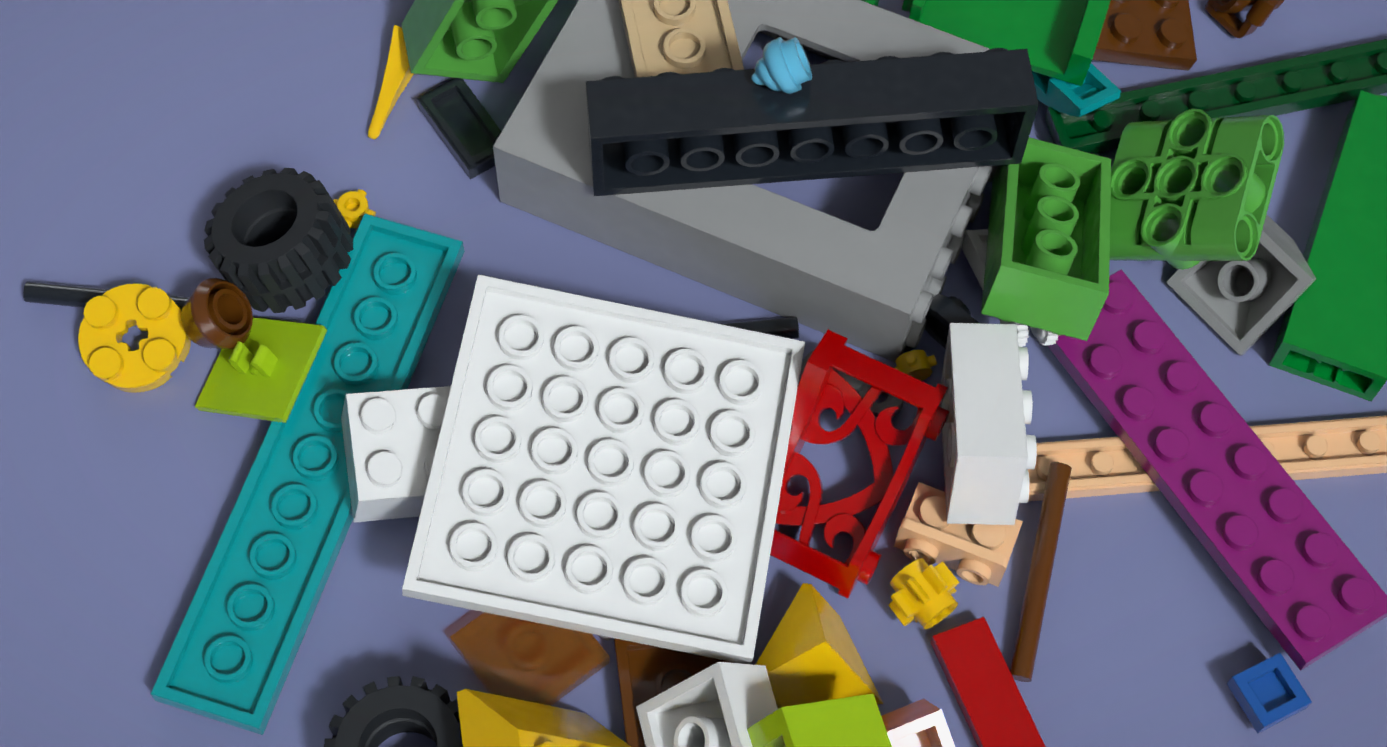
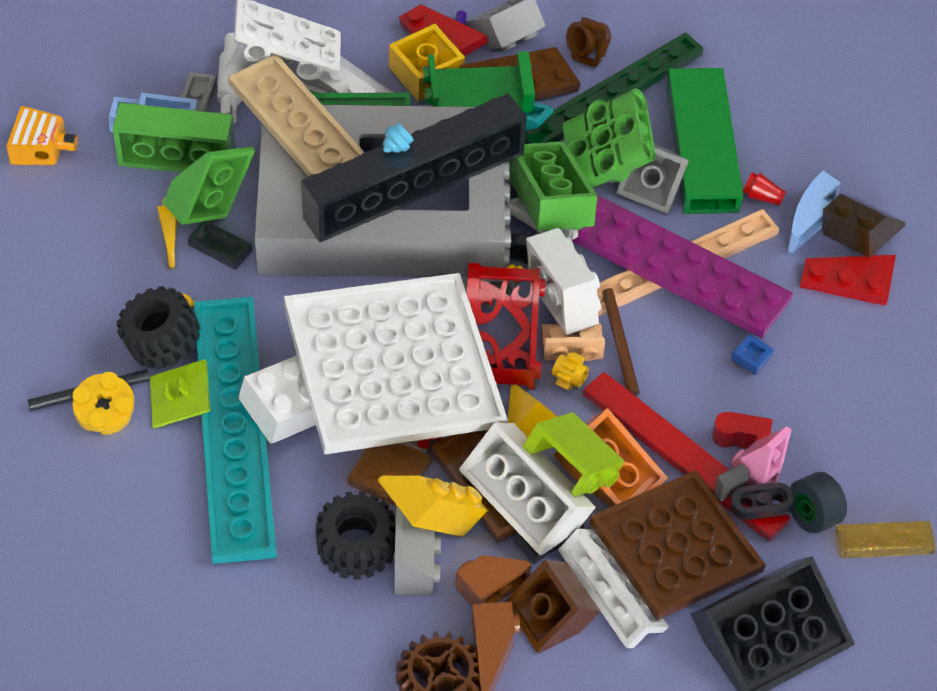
camera: 25 degrees left, 10 degrees down
reddish brown cone [181,278,253,349] -> none

